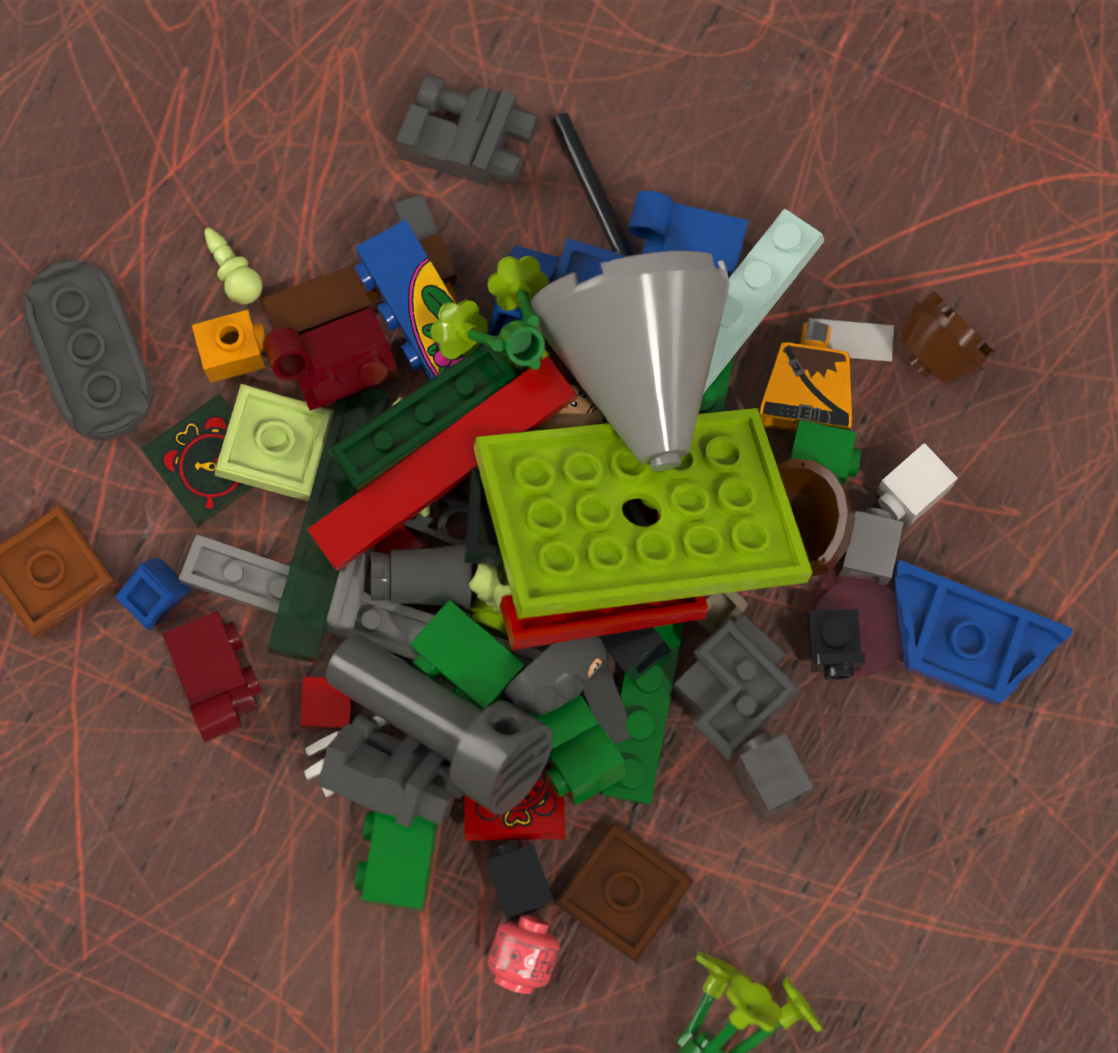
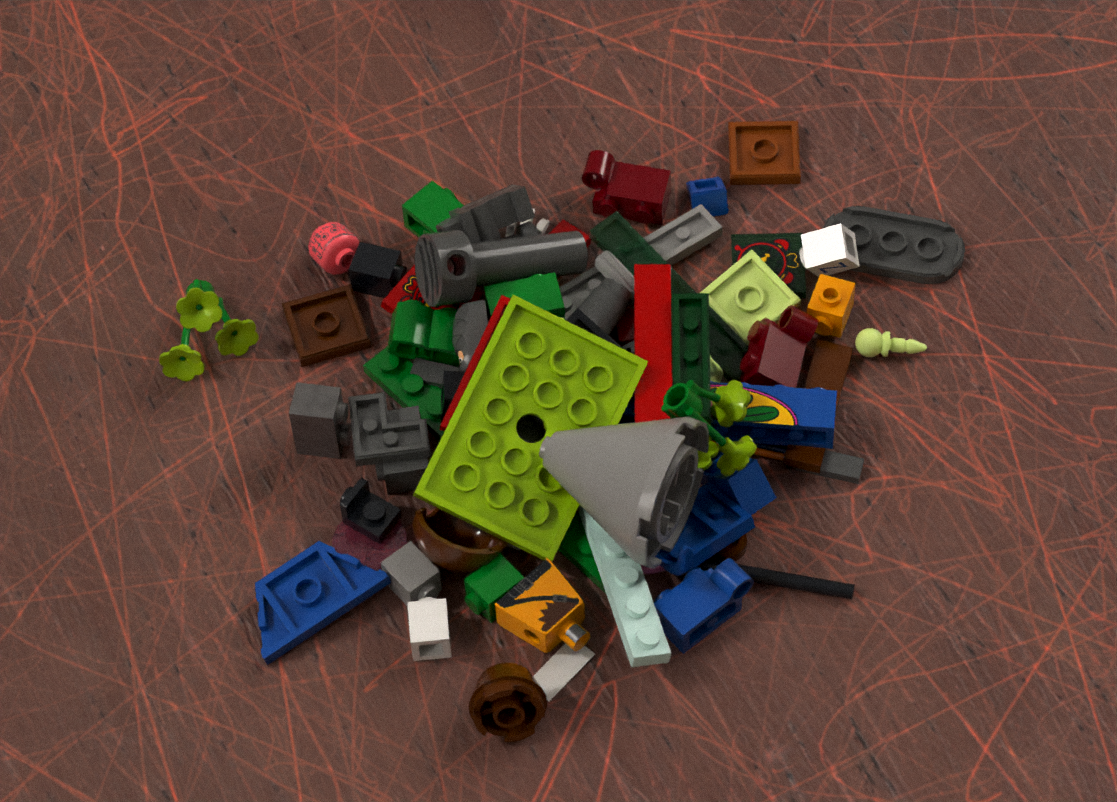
camera: 130 degrees right, 20 degrees down
dark grey hips [396,73,538,187] -> none
none -> white brick [799,223,860,277]

